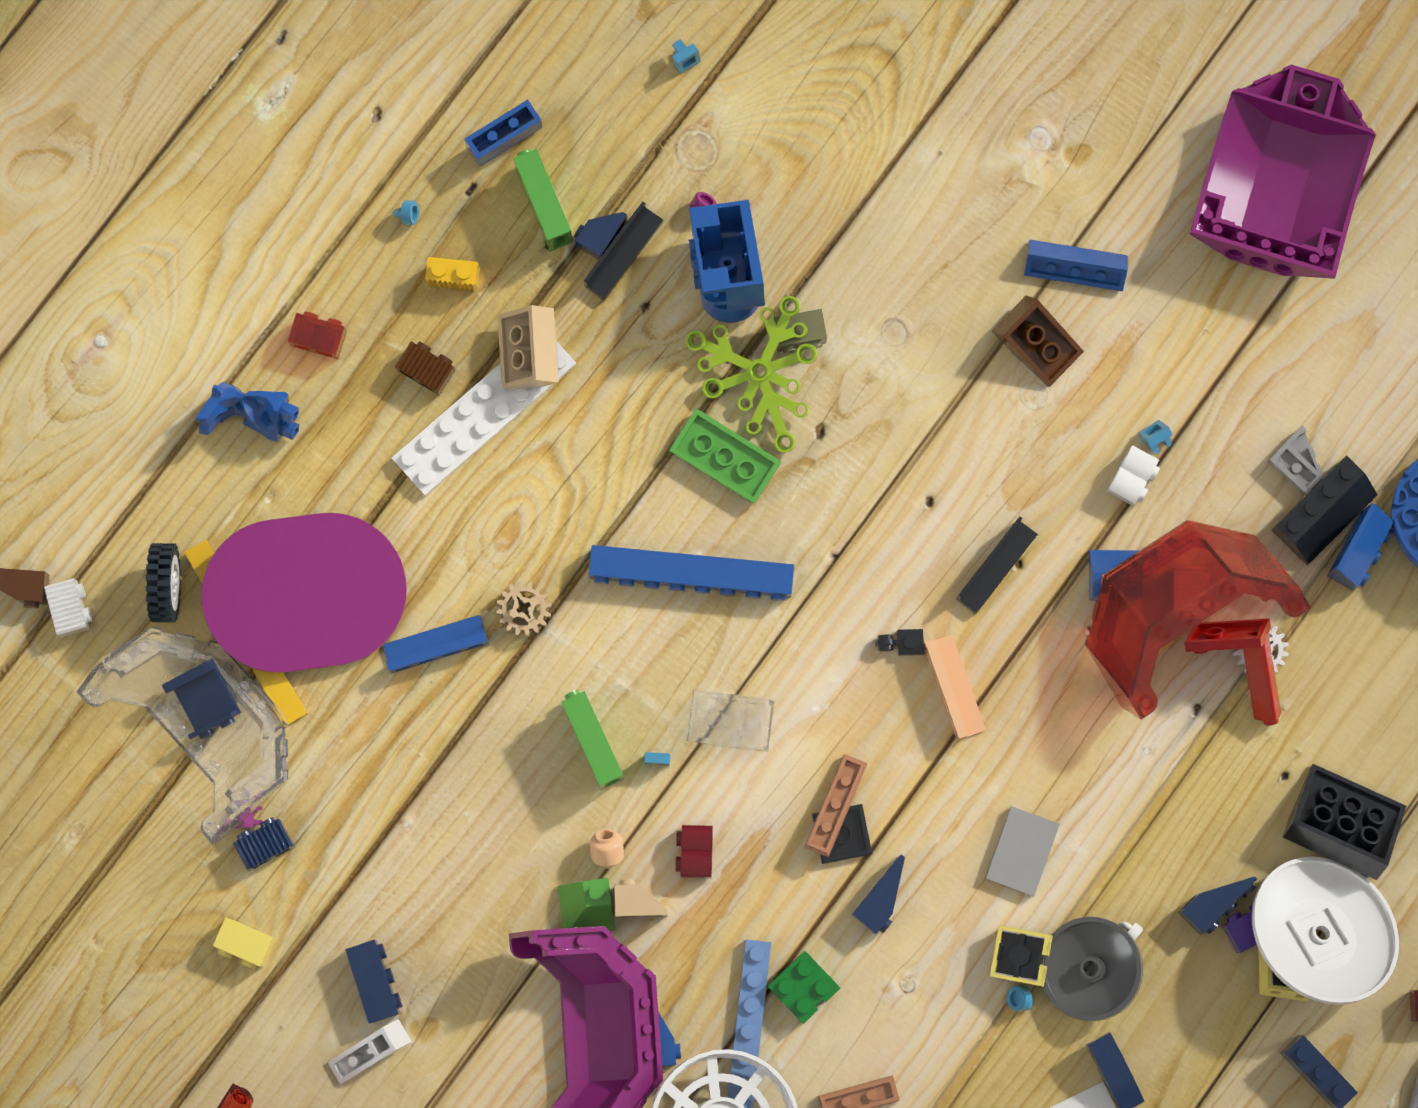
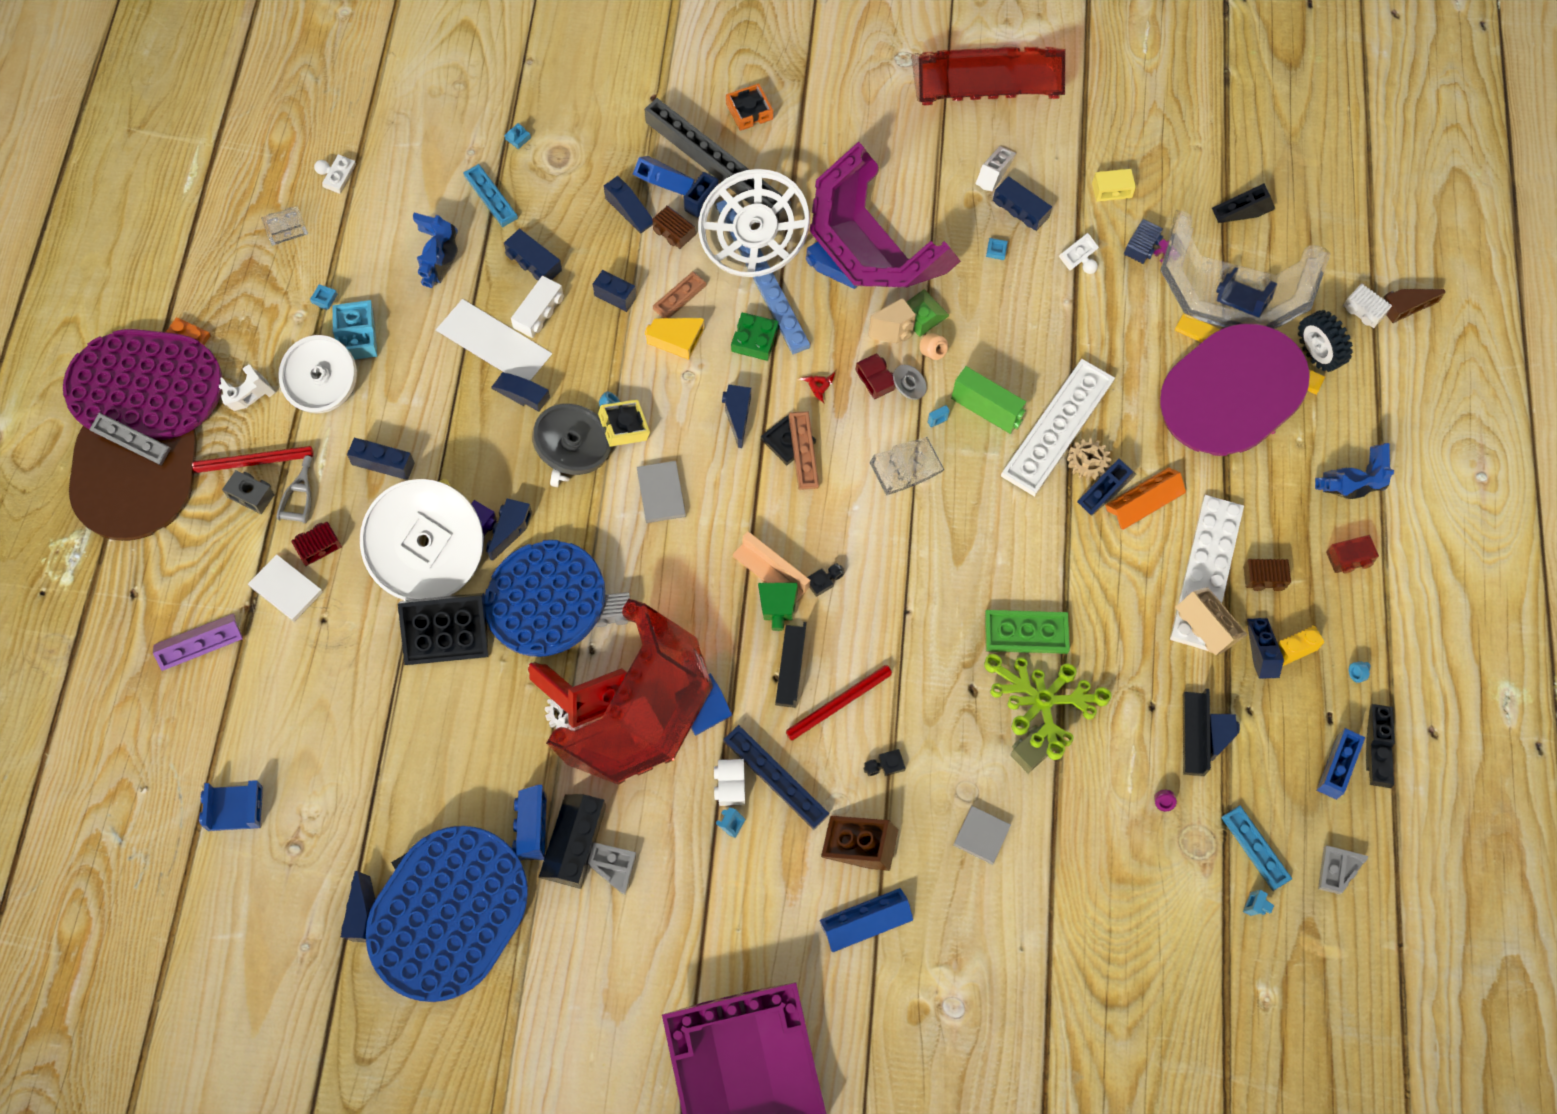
camera: 150 degrees right, 15 degrees down
blue panel [383,615,489,674] -> none
bright green brick [513,149,573,252] -> none
blue brick [589,545,794,601] -> none
blue brick [689,200,765,323] -> none
none -> blue tile [485,540,606,657]
none -> light grey brick [595,592,632,627]
none -> yellow slope [645,318,705,360]
none -> dark blue plate [723,725,829,830]
none -> green torso [758,583,798,631]
none -> red axle [786,665,892,741]
none -> red piece [799,372,835,404]
none -> black plate [863,749,906,776]
none -> light grey dish [893,365,927,400]
none -> light grey tile [953,806,1011,865]
none -> dark azure tile [986,238,1008,260]
none -> white plate [1001,359,1115,497]
none -> white plate [1059,233,1099,274]
none -> dark blue slope [1077,459,1136,516]
none -> orange panel [1105,467,1186,530]
none -> black slope [1212,183,1275,223]
none -> dark azure tile [1221,805,1292,891]
none -> dark blue slope [1247,618,1284,679]
none -> light grey wing [1318,845,1368,894]
none -> black slope [1366,704,1395,788]

